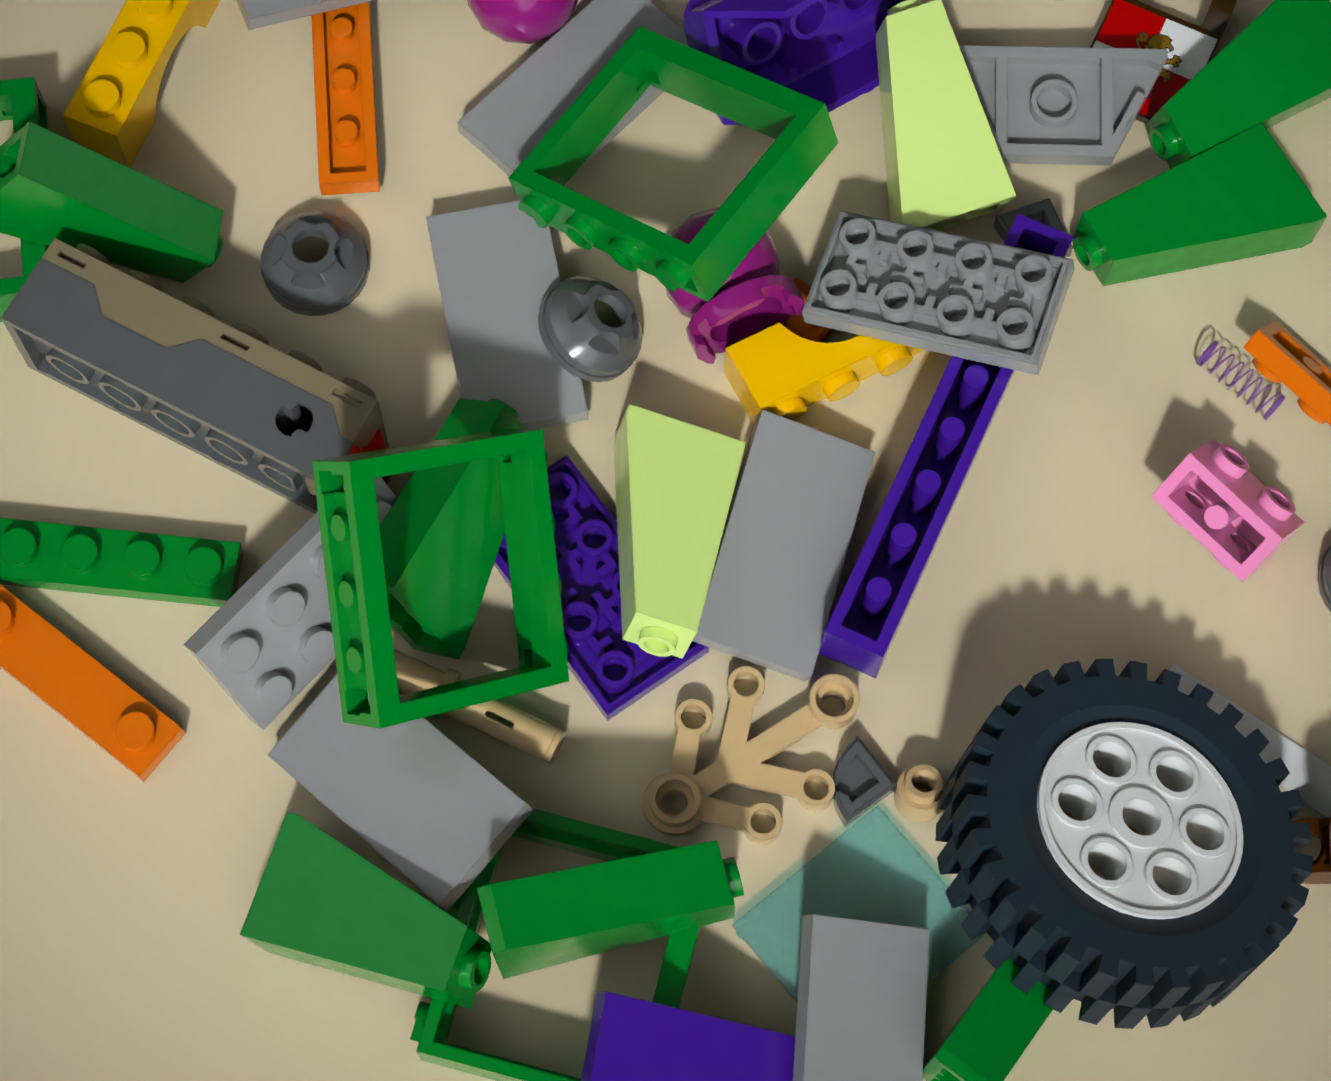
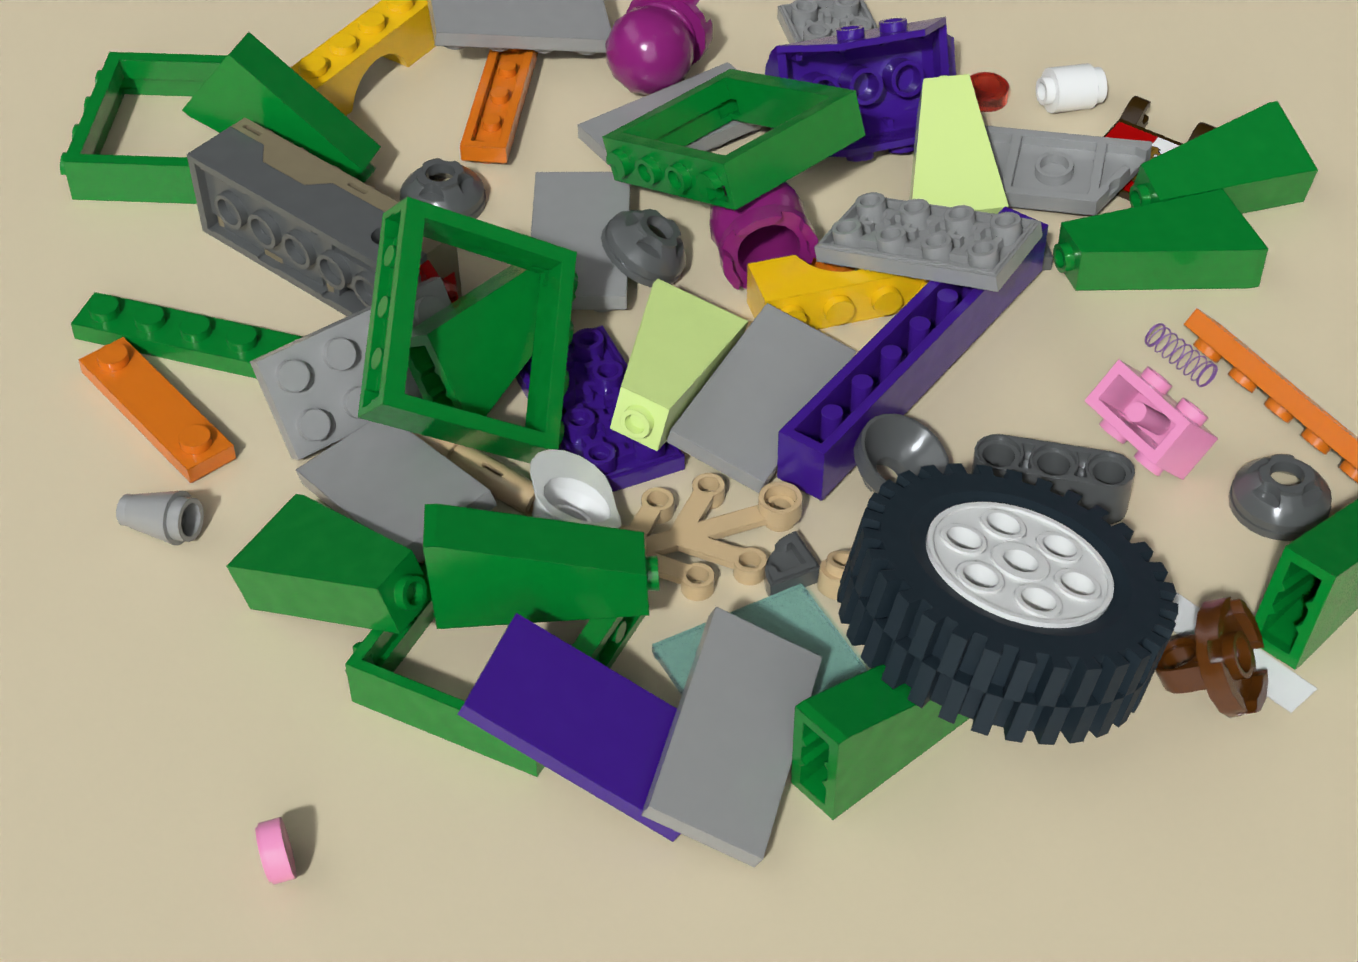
camera: 15 degrees right, 25 degrees down
none -> light grey cone [116,491,204,545]
none -> white piece [530,449,622,529]
none -> dark grey piece [854,414,949,494]
none -> dark grey beam [971,434,1135,524]

